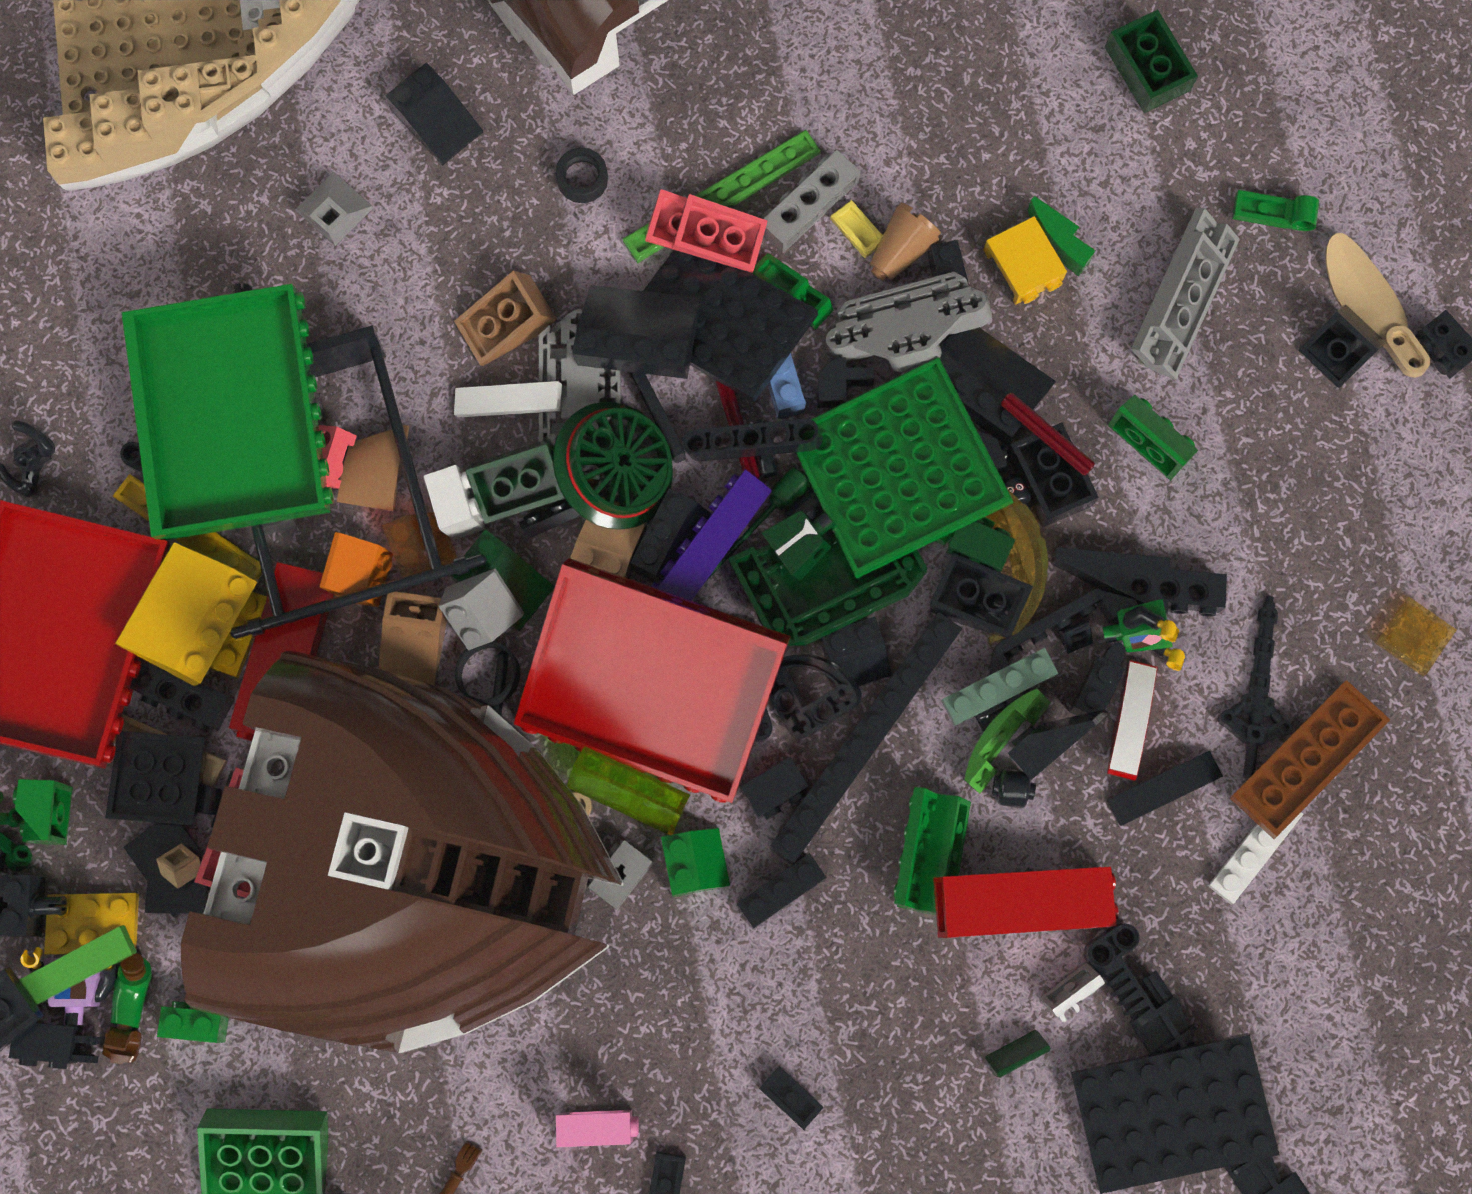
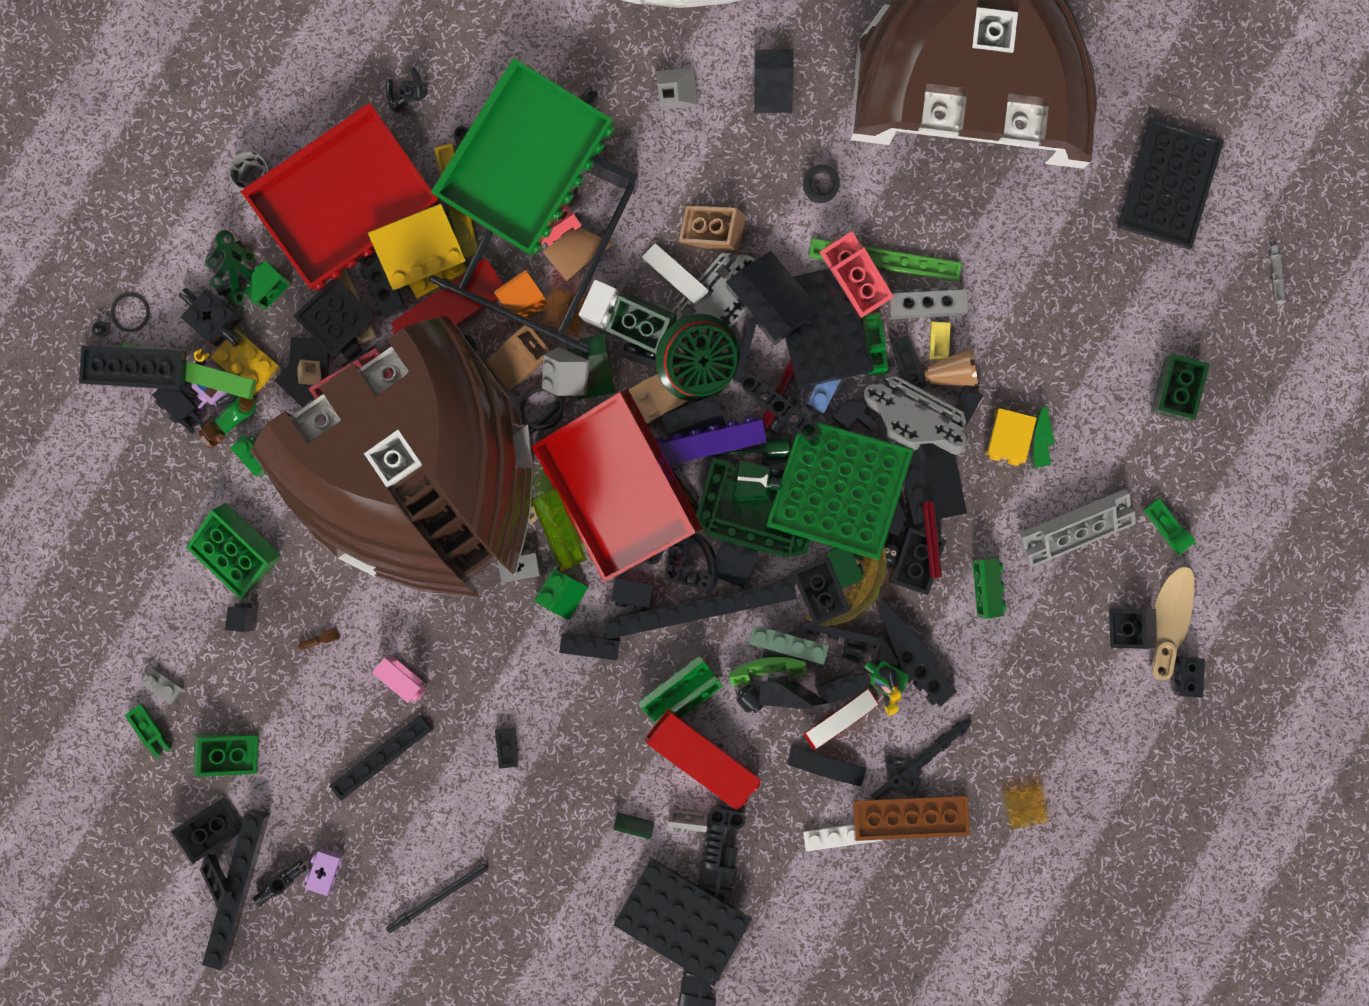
camera: 40 degrees right, 10 degrees up
none -> black plate [889,335,926,388]

